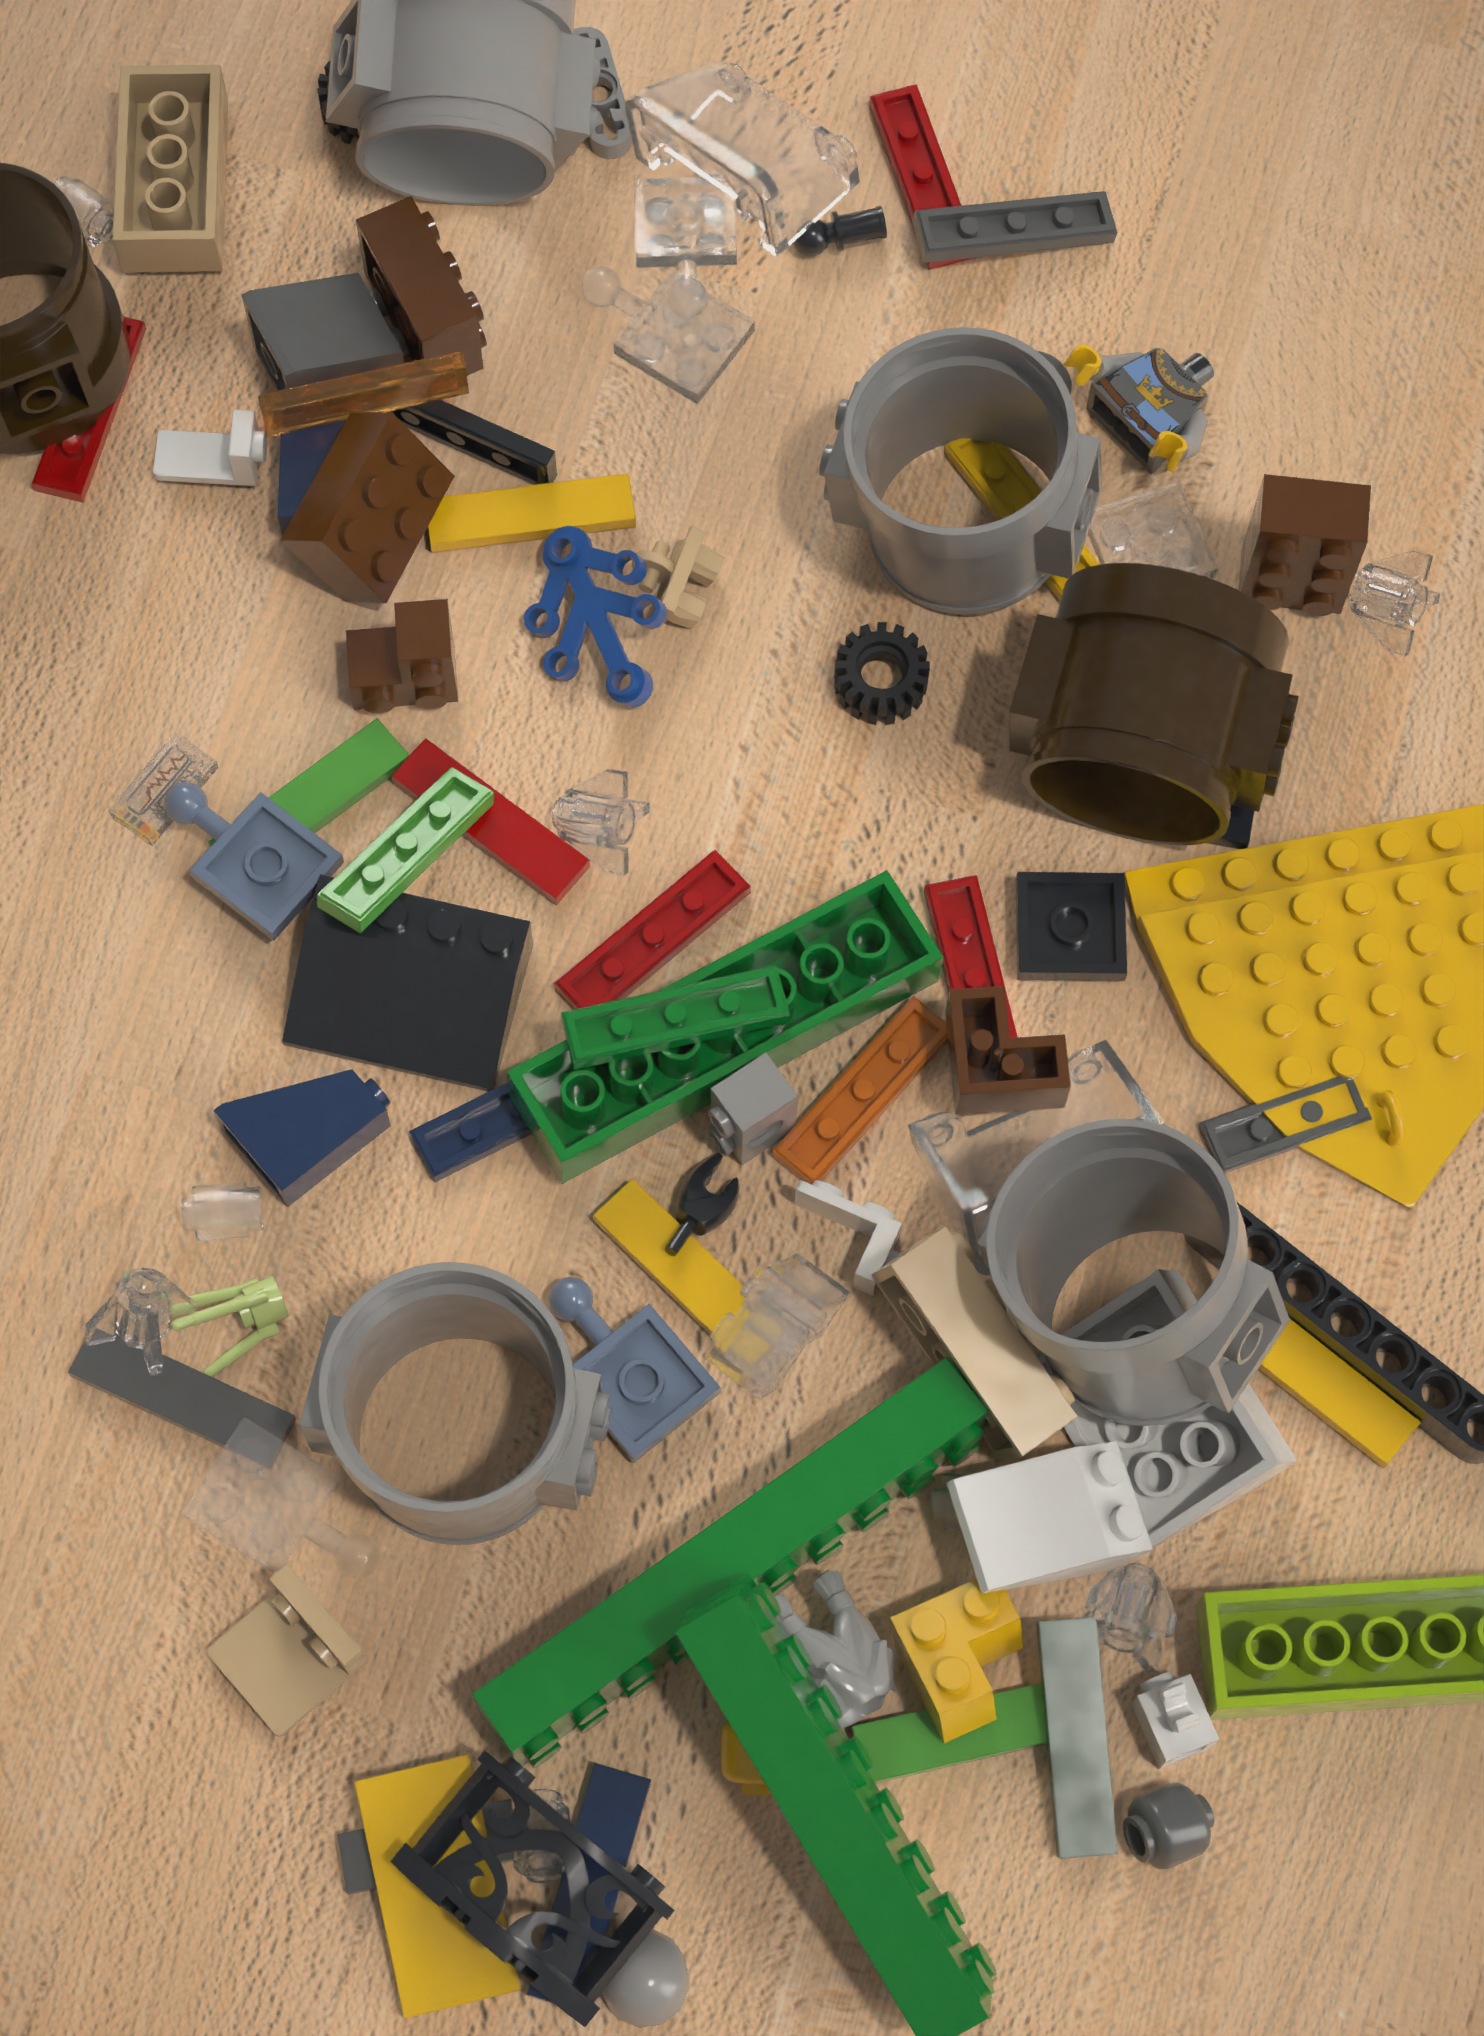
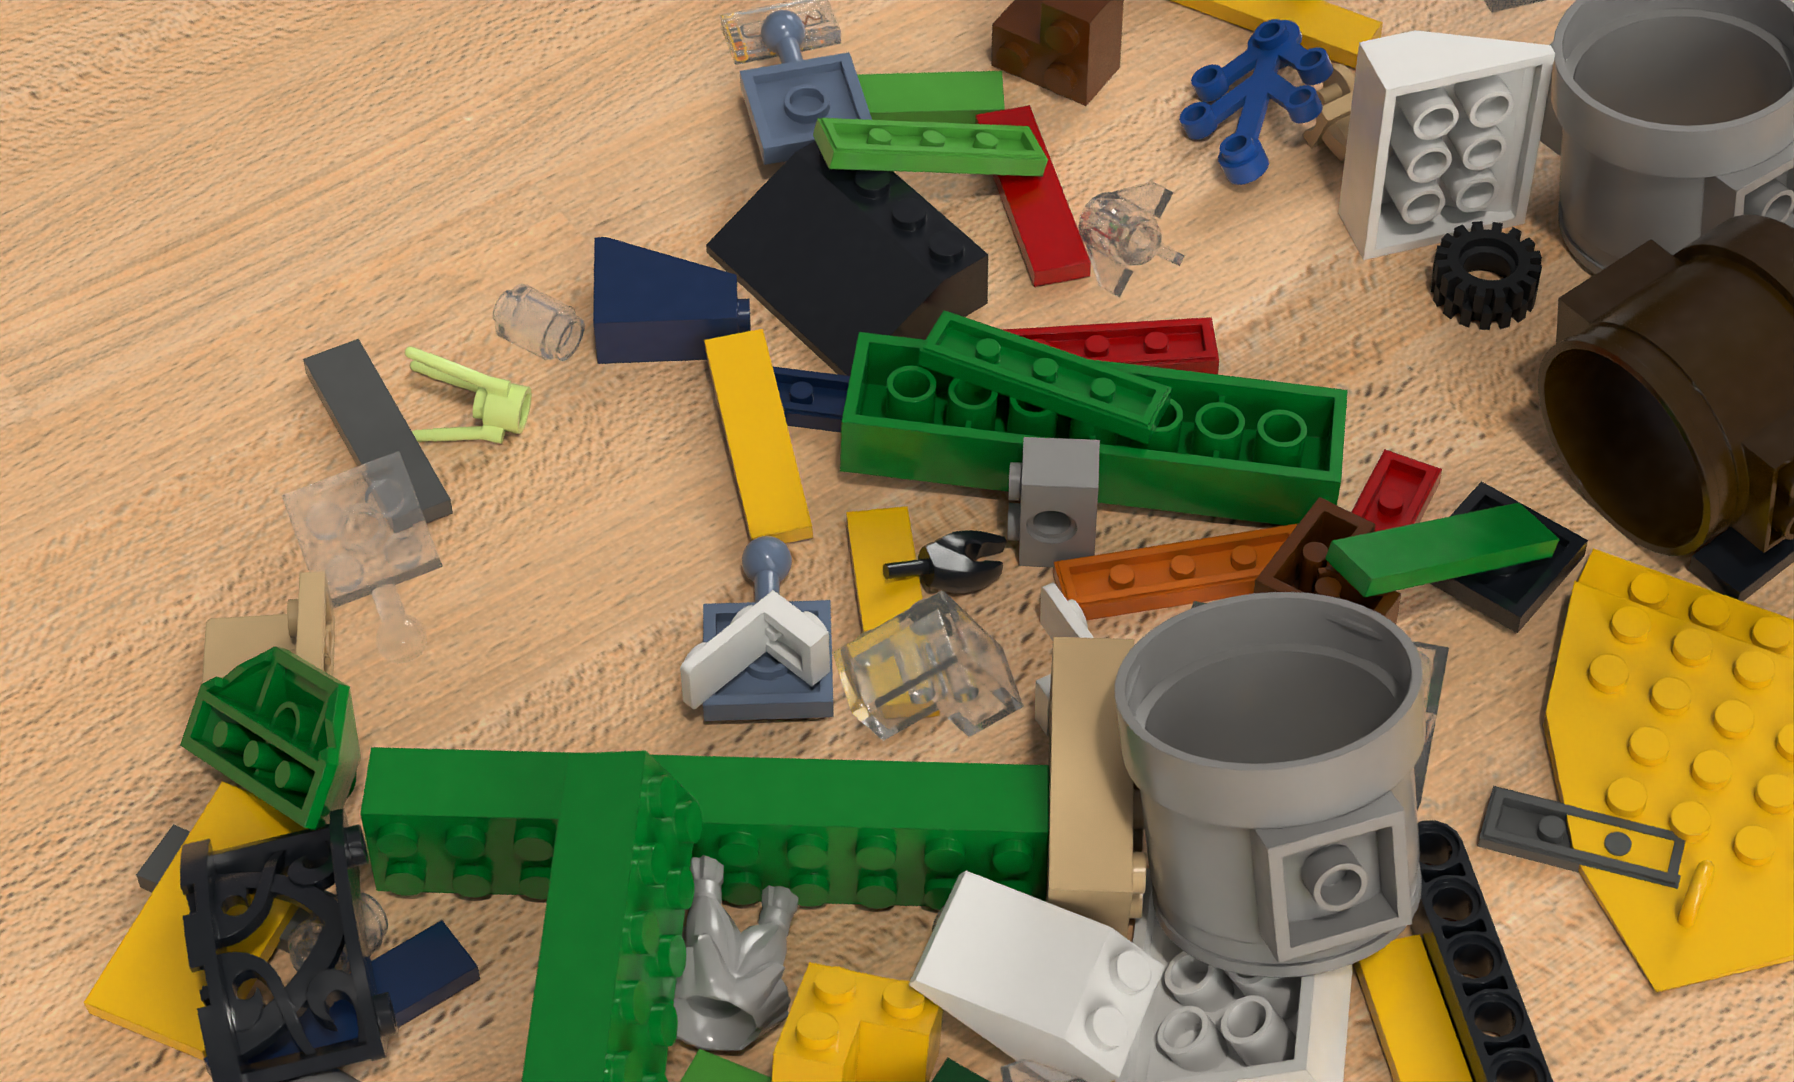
camera: 40 degrees right, 20 degrees down
clear brick [84,1267,198,1376] -> none
light grey cylinder [299,1262,612,1545] -> none
none -> green wedge [180,646,361,830]
none -> white bracket [680,590,830,709]
none -> yellow tile [704,328,813,543]
none -> green tile [1325,502,1559,598]
none -> white slope [1338,30,1555,260]

